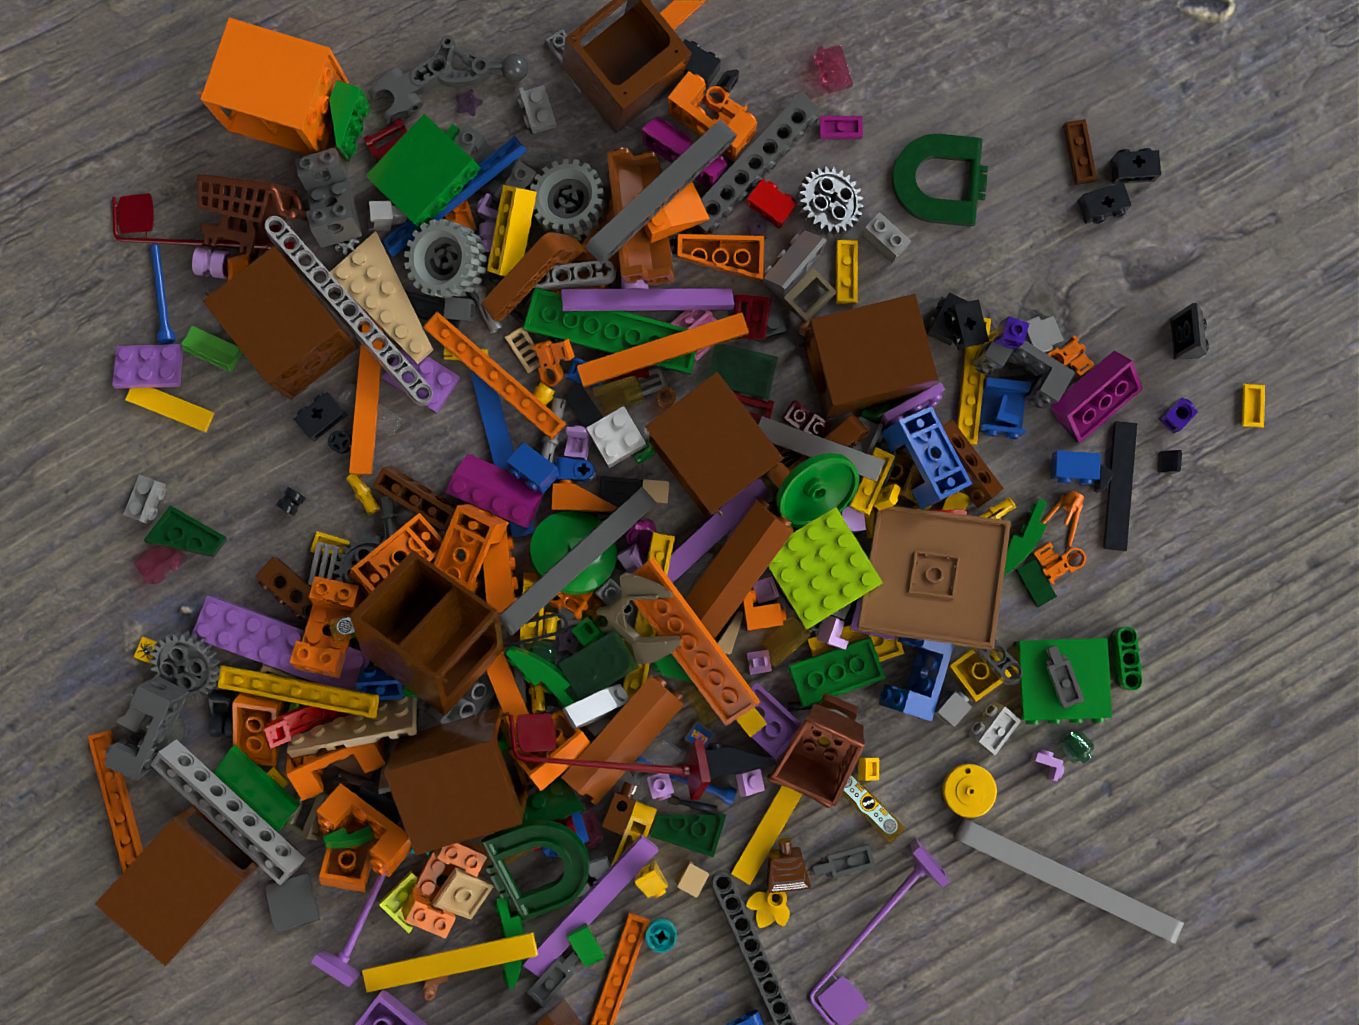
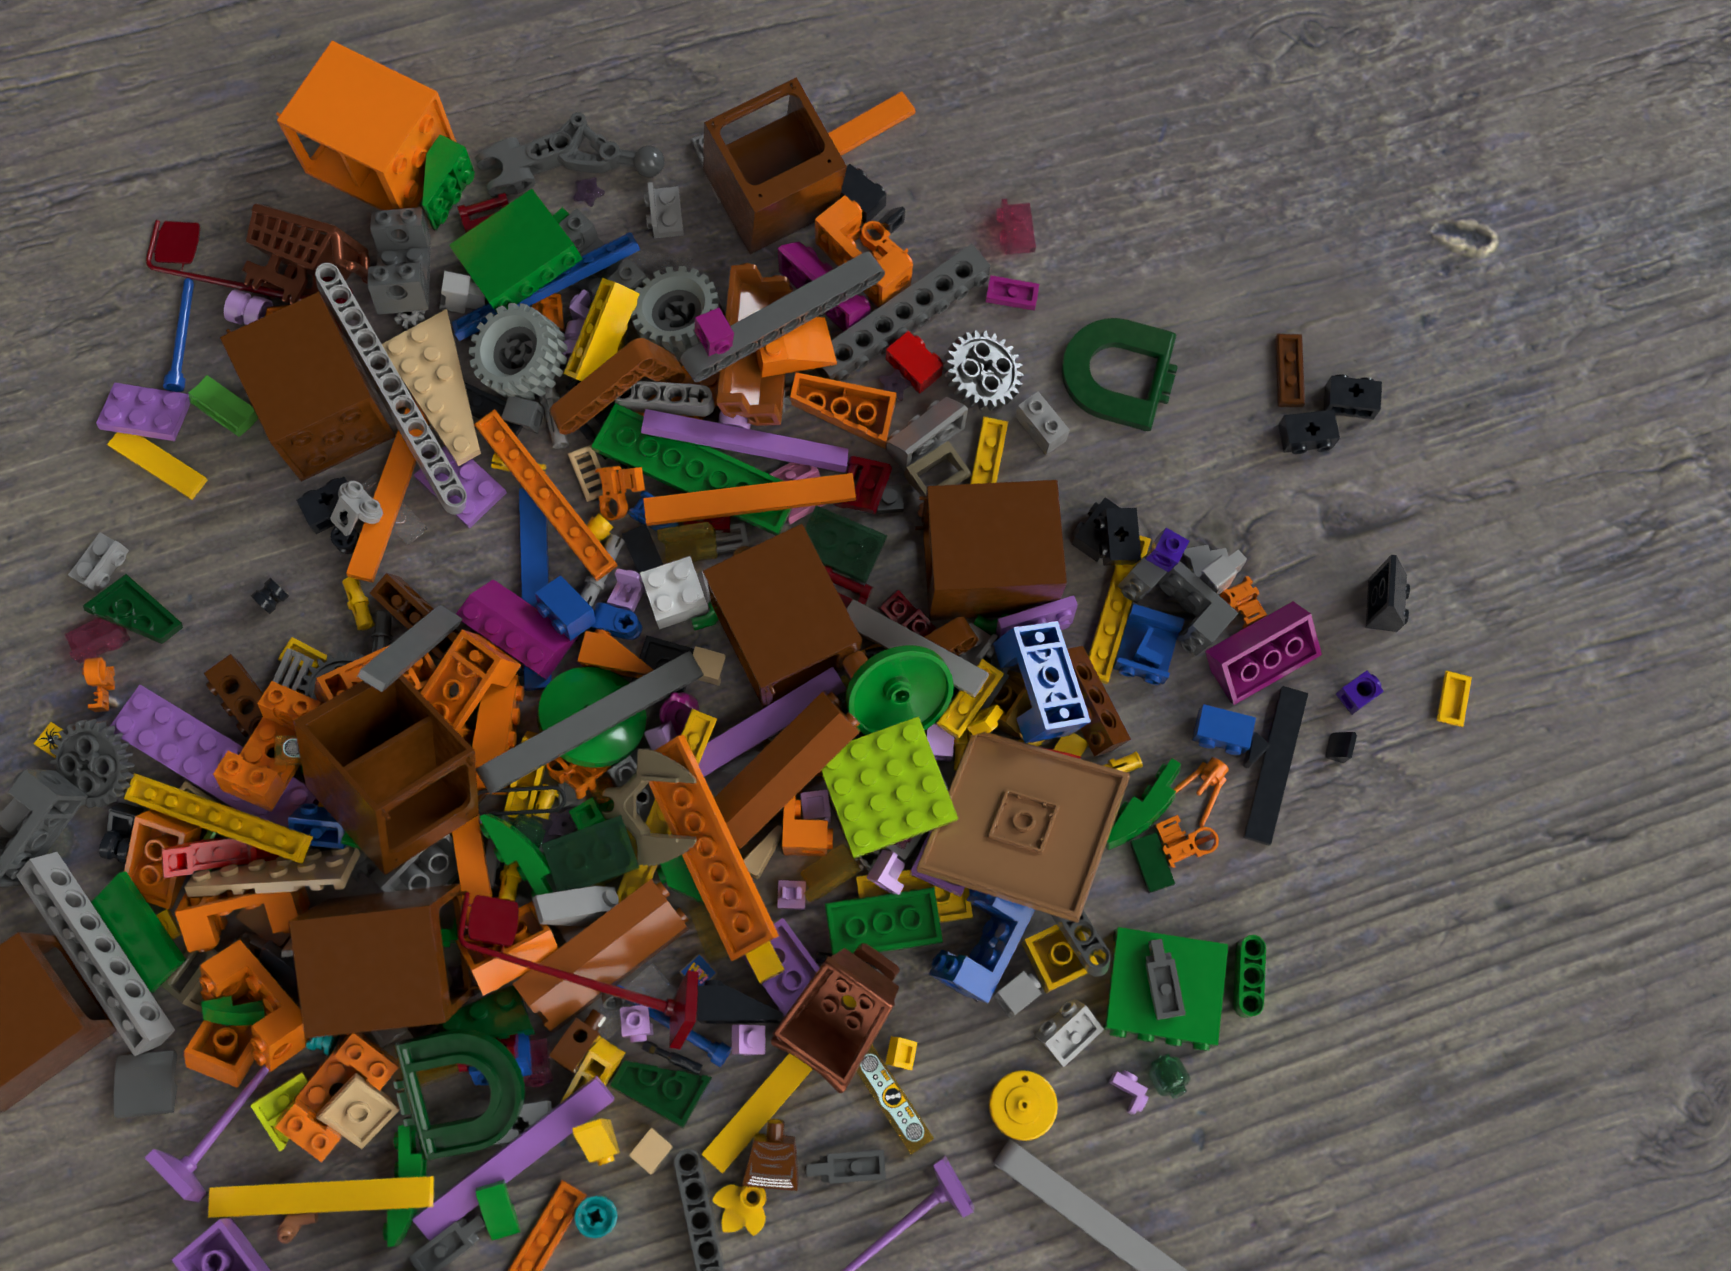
camera: 10 degrees right, 10 degrees down
none -> orange piece [82,657,115,712]
none -> light grey bracket [330,481,383,536]
none -> dark grey tile [357,605,463,692]
none -> magenta brick [694,308,734,356]
none -> light grey piece [1200,549,1247,595]

